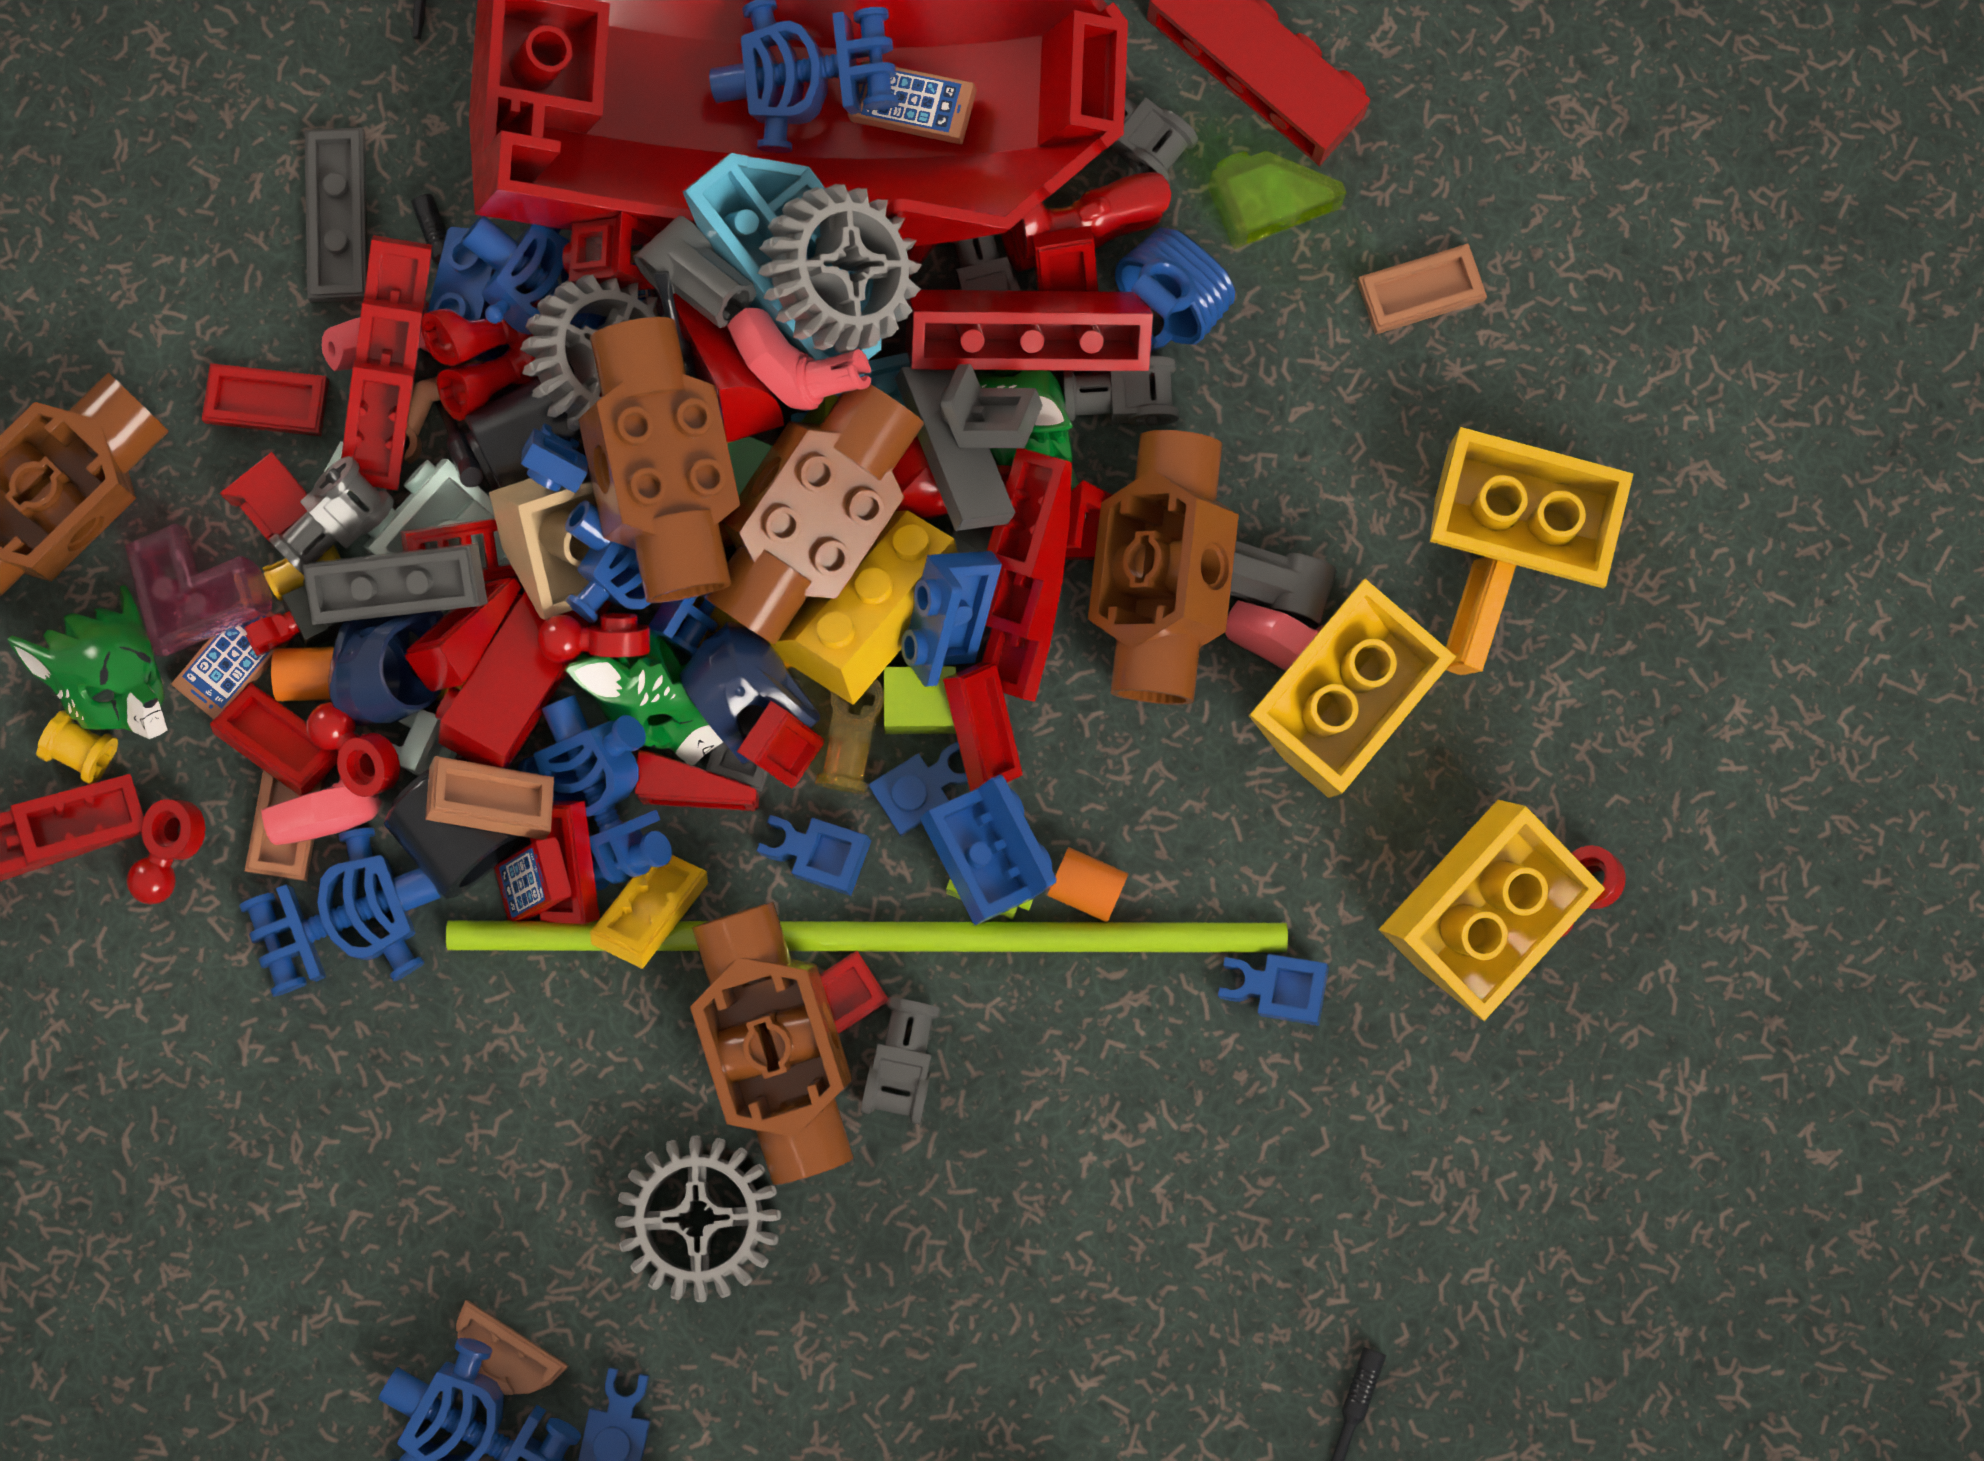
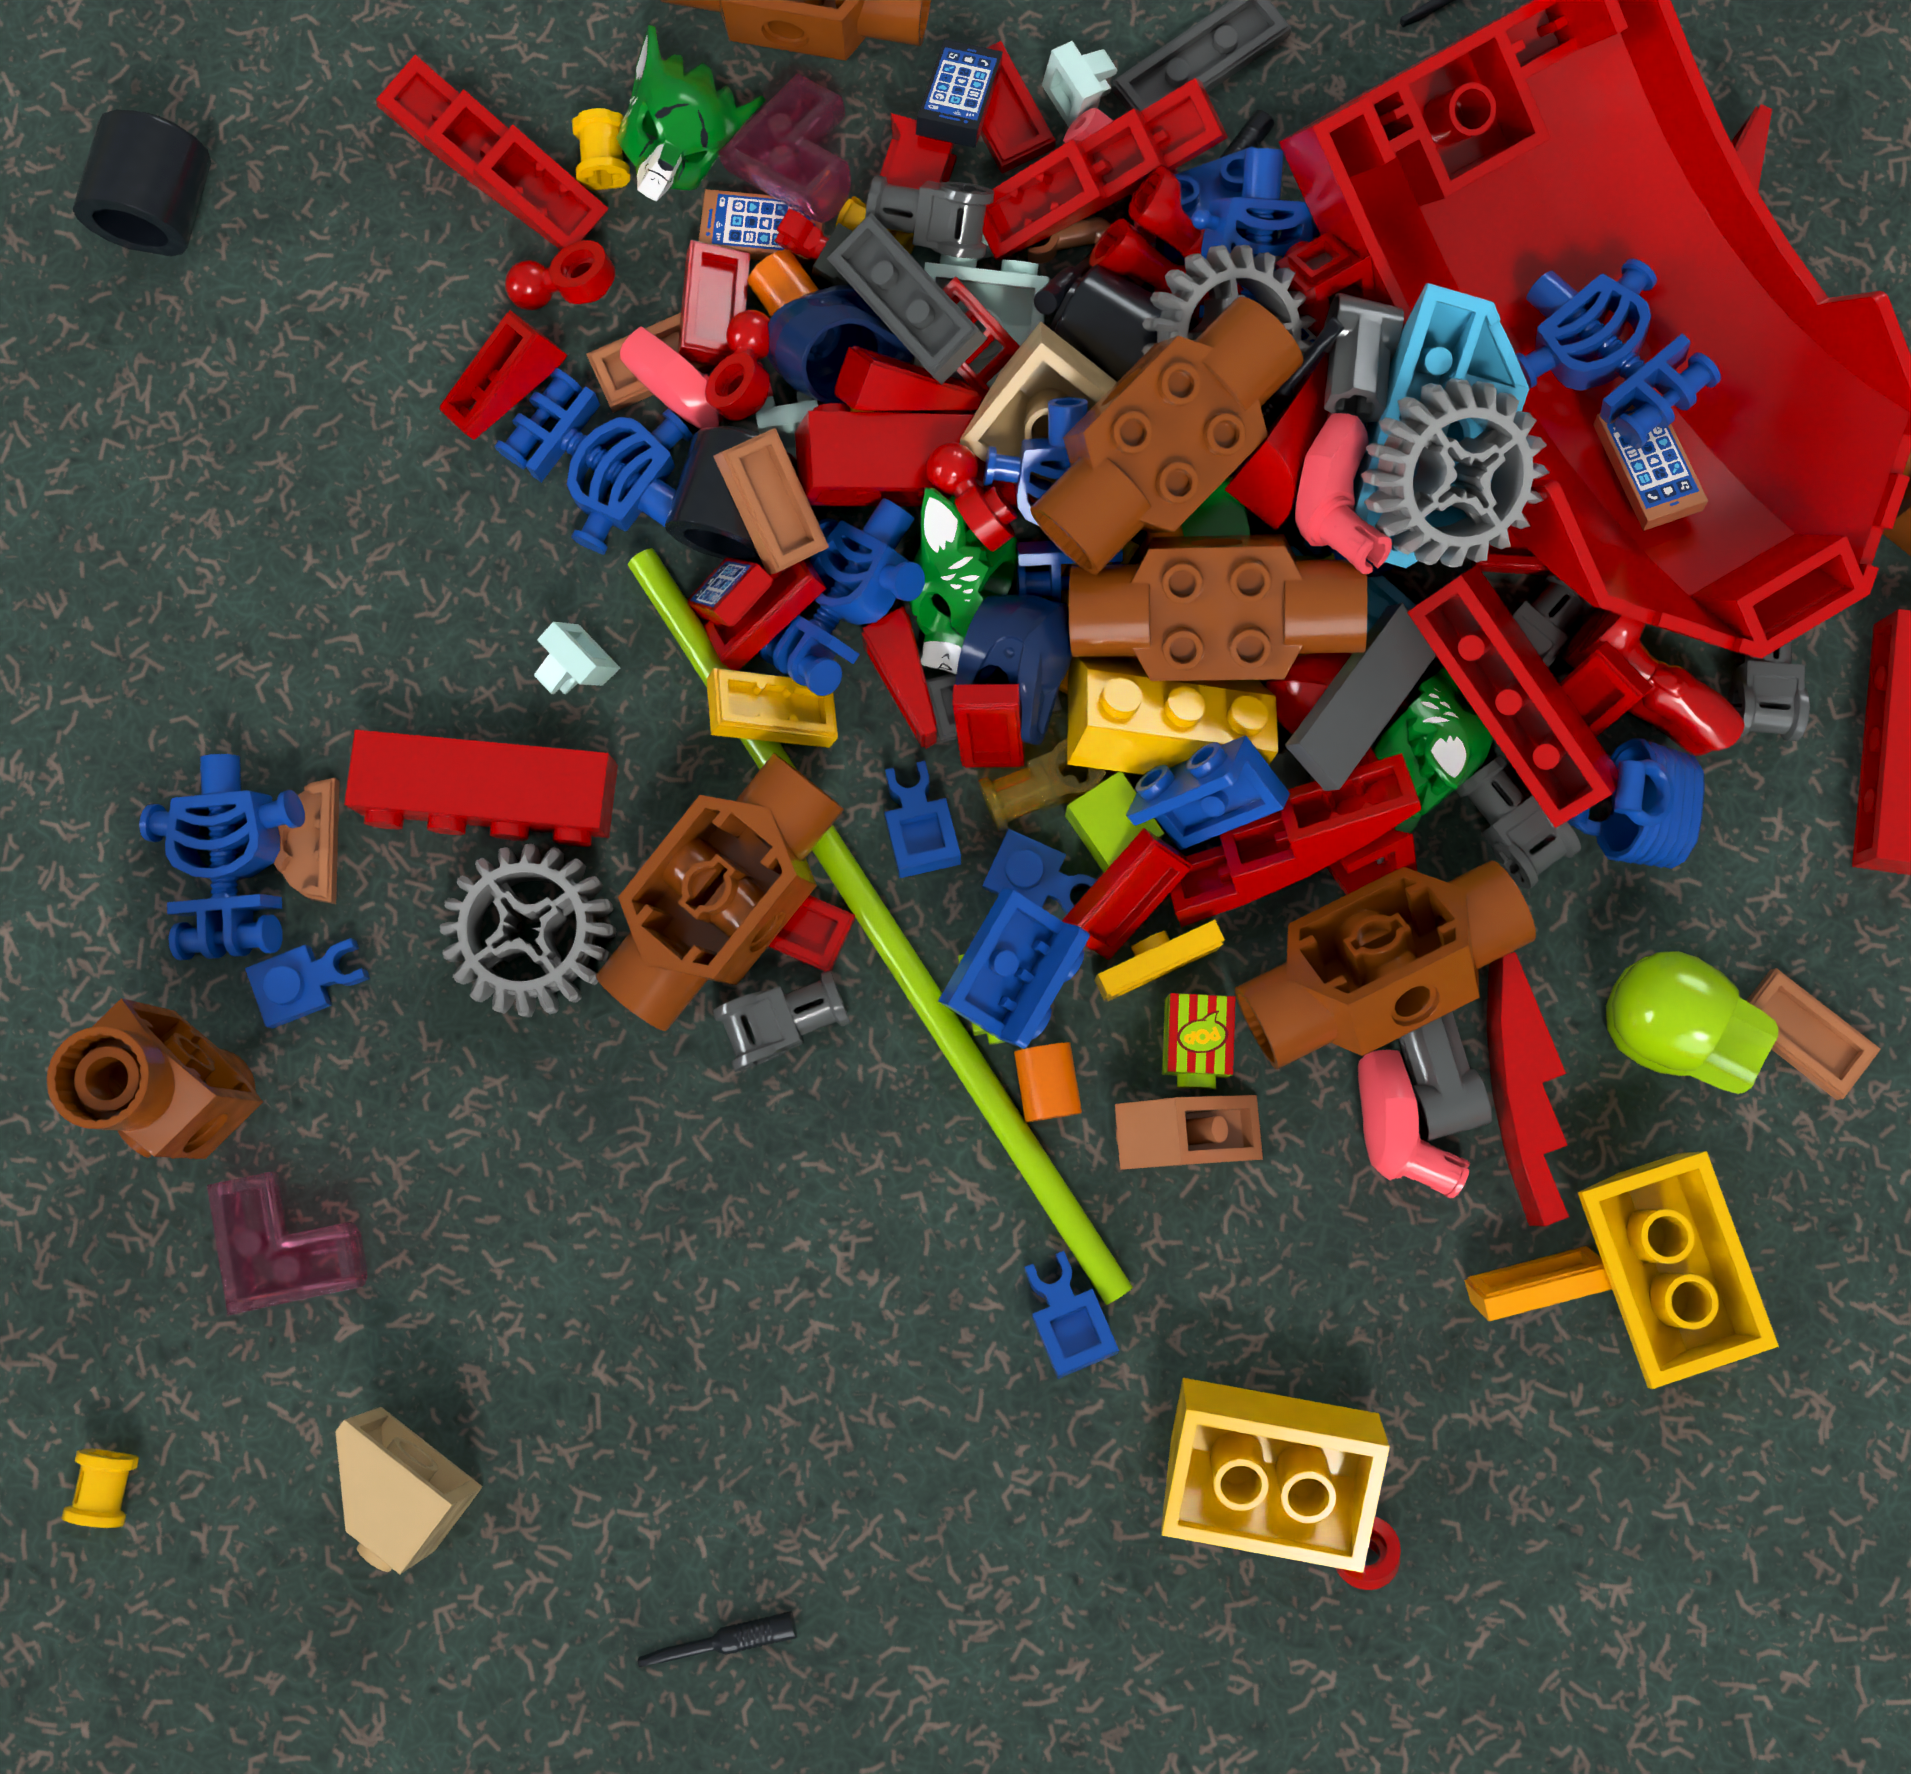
camera: 65 degrees right, 0 degrees up
blue plate [521,423,588,493] -> none
dark grey bracket [940,364,1043,448] -> none
clear neon green slope [1208,151,1347,250] -> none
yellow slope [1249,579,1456,798] -> none
none -> red brick [344,730,618,847]
none -> red slope [439,310,568,440]
none -> light aqua tile [534,621,620,694]
none -> tile [916,39,1003,148]
none -> light aqua tile [1042,41,1117,127]
none -> yellow plate [1094,920,1225,1001]
none -> nougat slope [1115,1095,1263,1170]
none -> brick [1162,993,1236,1089]
none -> red slope [1486,952,1569,1227]
none -> lime piece [1606,951,1778,1094]

